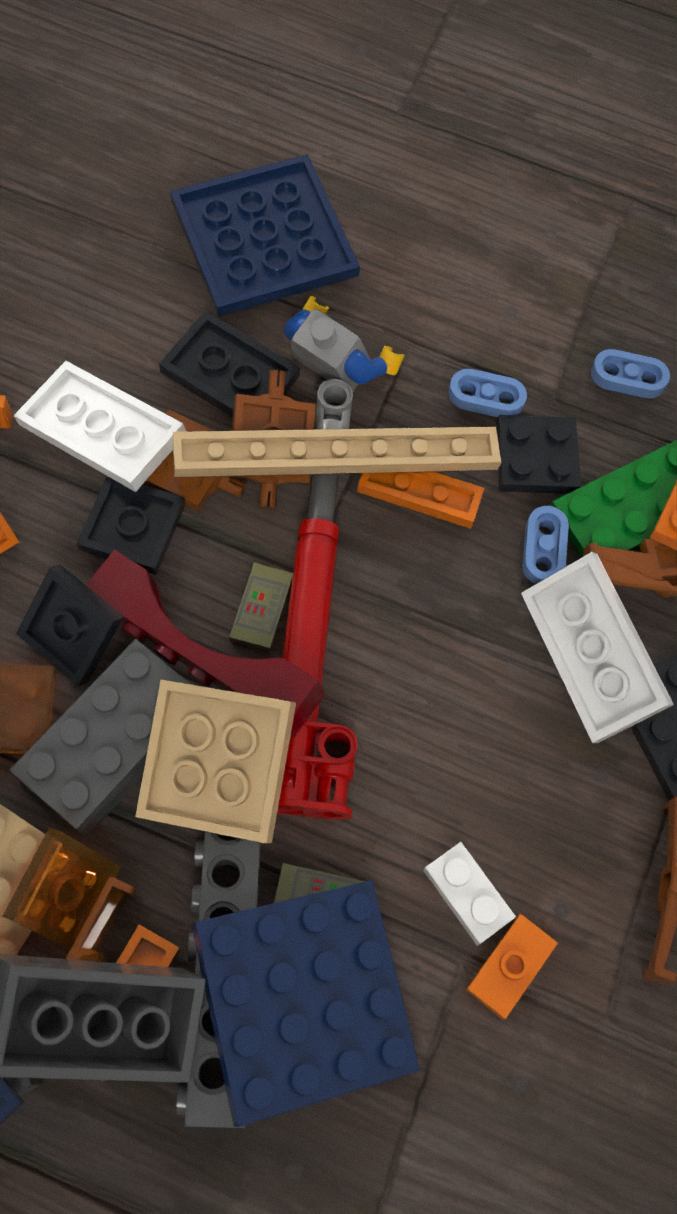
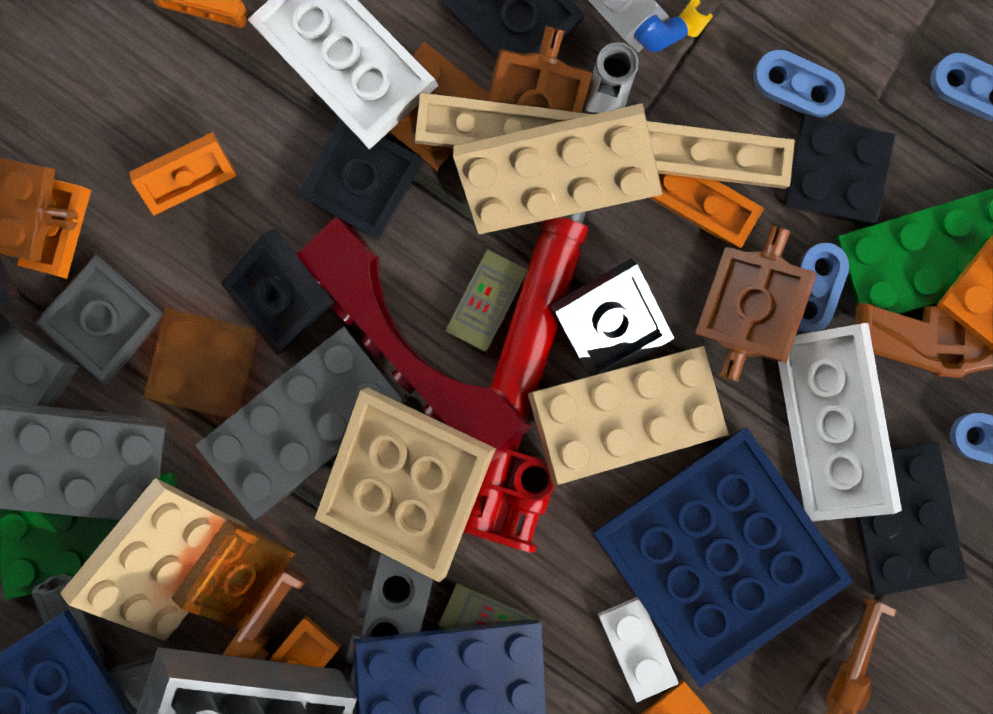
camera: 20 degrees right, 20 degrees up
none -> tan plate [453,103,662,235]
none -> tan plate [528,346,729,485]
none -> plate [550,258,674,377]
none -> dark blue plate [593,427,854,688]
none -> dark orange plate [695,226,817,382]

